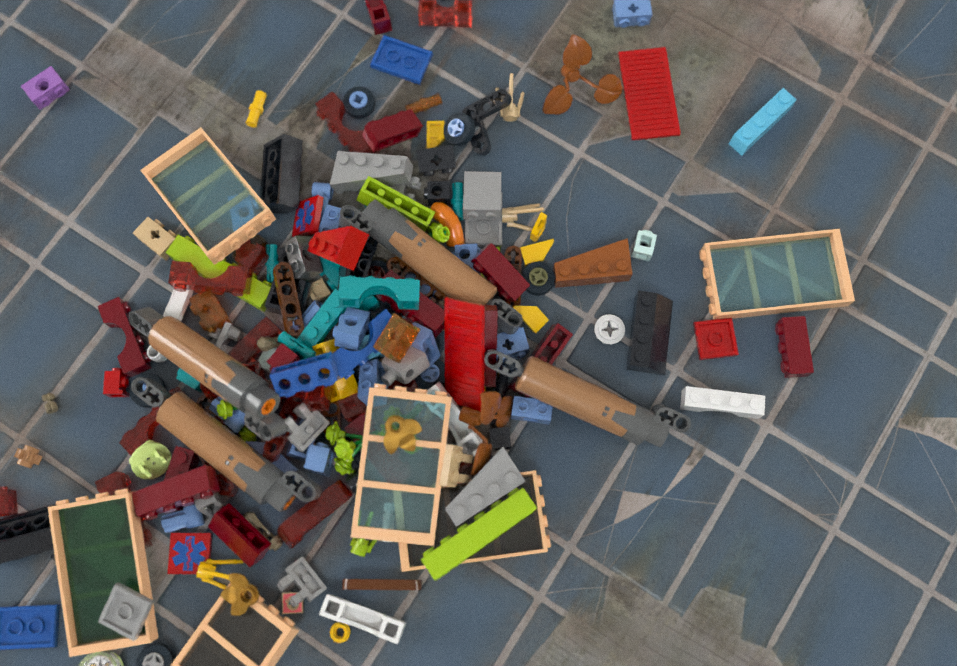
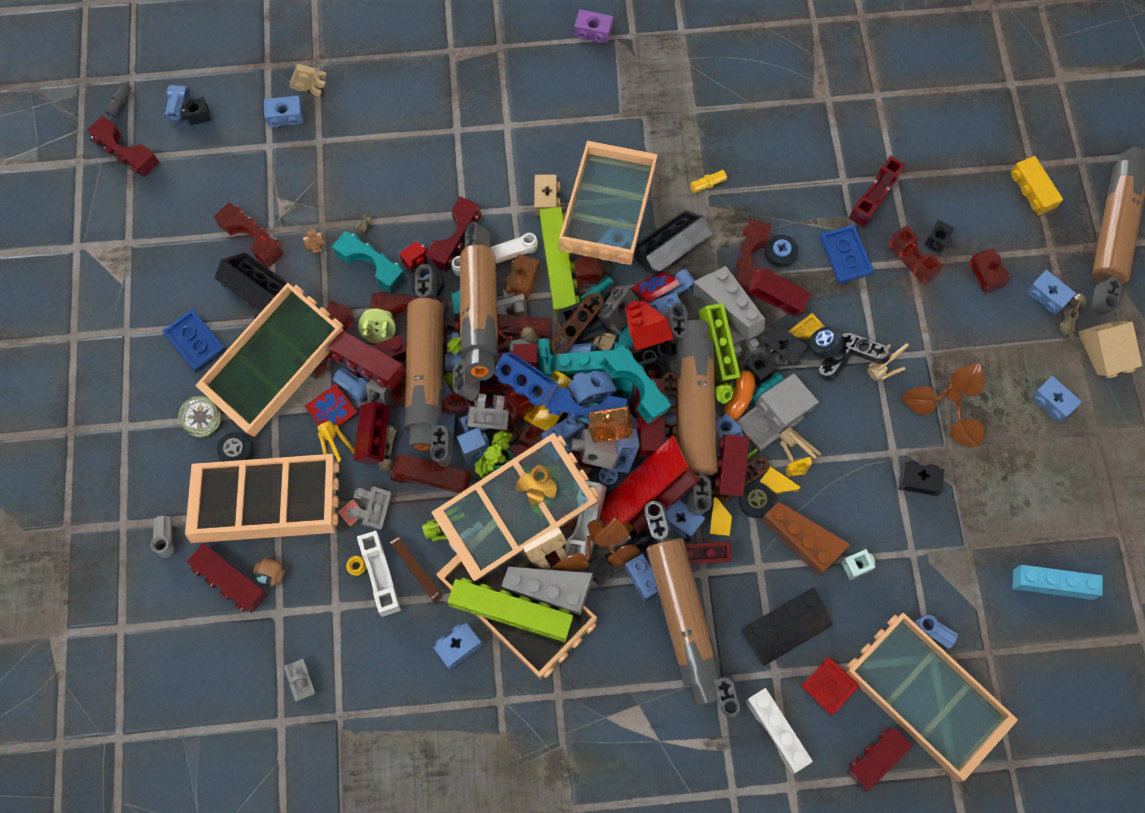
camera: 50 degrees right, 5 degrees down
light grey tile [98,583,154,641] -> none
clear red arch [168,261,253,296] -> none
pearl gold plate [220,573,259,616] -> none
clear orange pin [405,93,442,114] -> none
white gear [594,314,625,345] -> none
red window [618,47,681,141] -> none
none -> teal arch [332,231,405,294]
none -> medium blue brick [433,623,482,670]
none -> black brick [898,461,944,497]
none -> medium blue piece [915,615,958,650]

